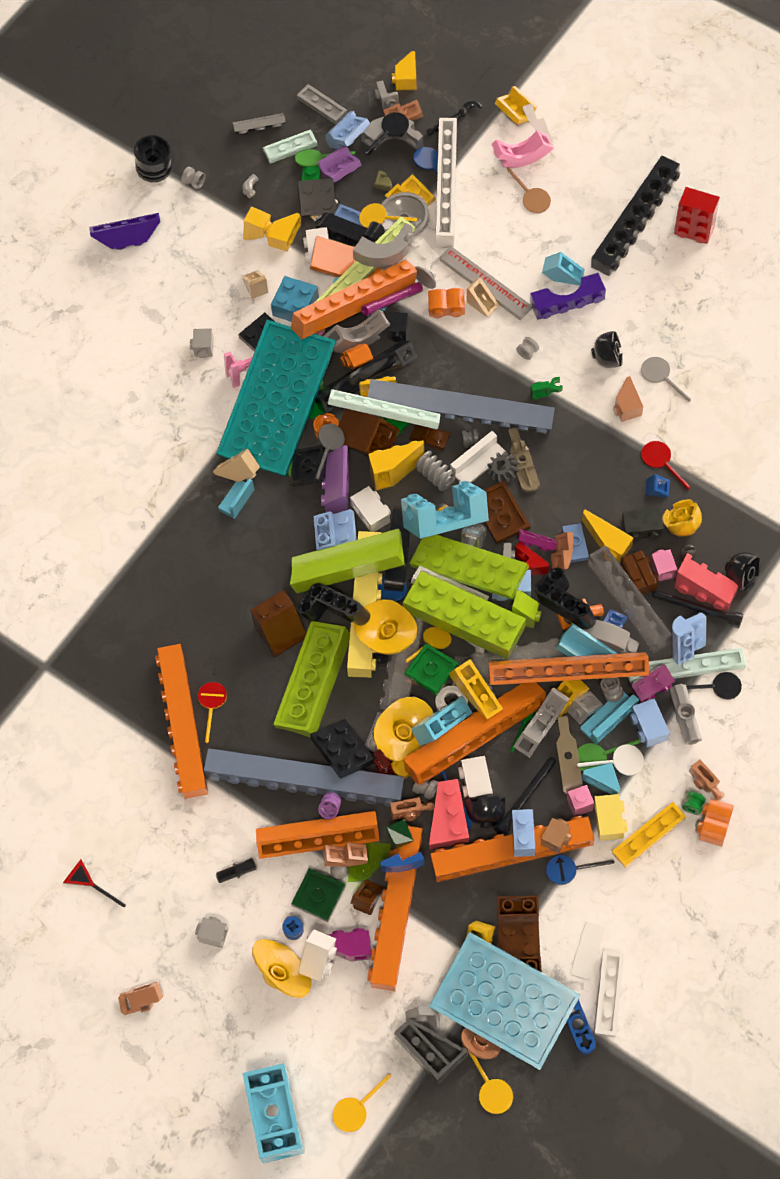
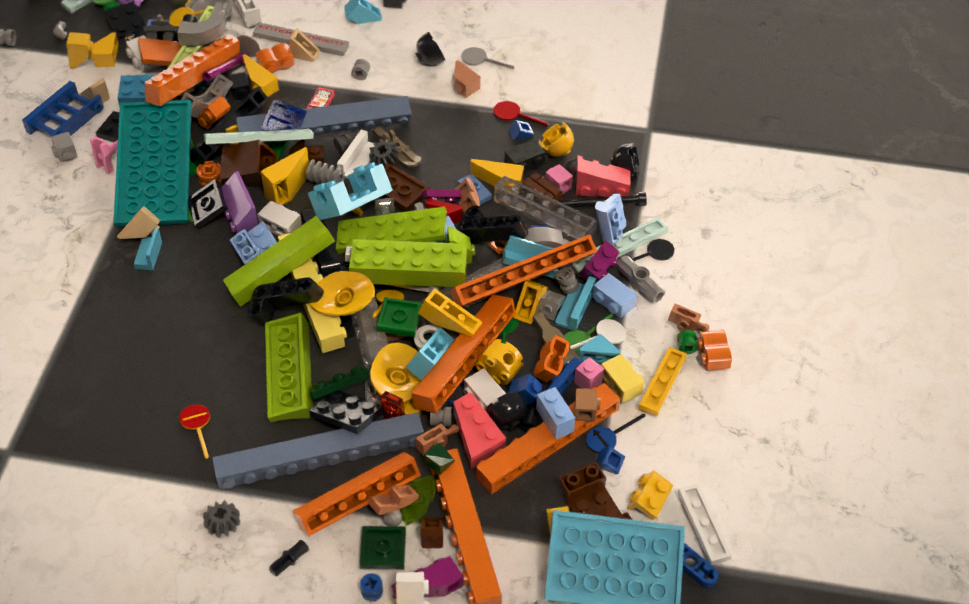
camera: 30 degrees left, 15 degrees down
orange brick [155,644,208,799] -> none
reddish brown slope [250,590,306,657] -> none
dark grey piece [315,424,345,479] -> none
medium lavender wheel [318,792,341,819] -> none
blue slope [380,852,425,872] -> none
light grey arch [513,687,570,758] -> none
dark purple arch [530,273,606,320] -> none
green plate [530,377,563,400] -> none
none -> blue fence [22,81,104,145]
none -> dark grey hips [144,15,177,41]
none -> dark grey gear [203,500,240,538]
none -> yellow slope [243,54,279,97]
none -> clear blue wing [261,98,307,131]
none -> tile [306,87,335,109]
none -> dark green plate [310,366,371,400]
none -> yellow brick [476,339,524,385]
none -> blue brick [508,373,543,404]
none -> orange brick [534,335,569,383]
none -> blue plate [541,356,581,395]
none -> blue slope [596,446,626,475]
none -> yellow bracket [627,470,673,520]

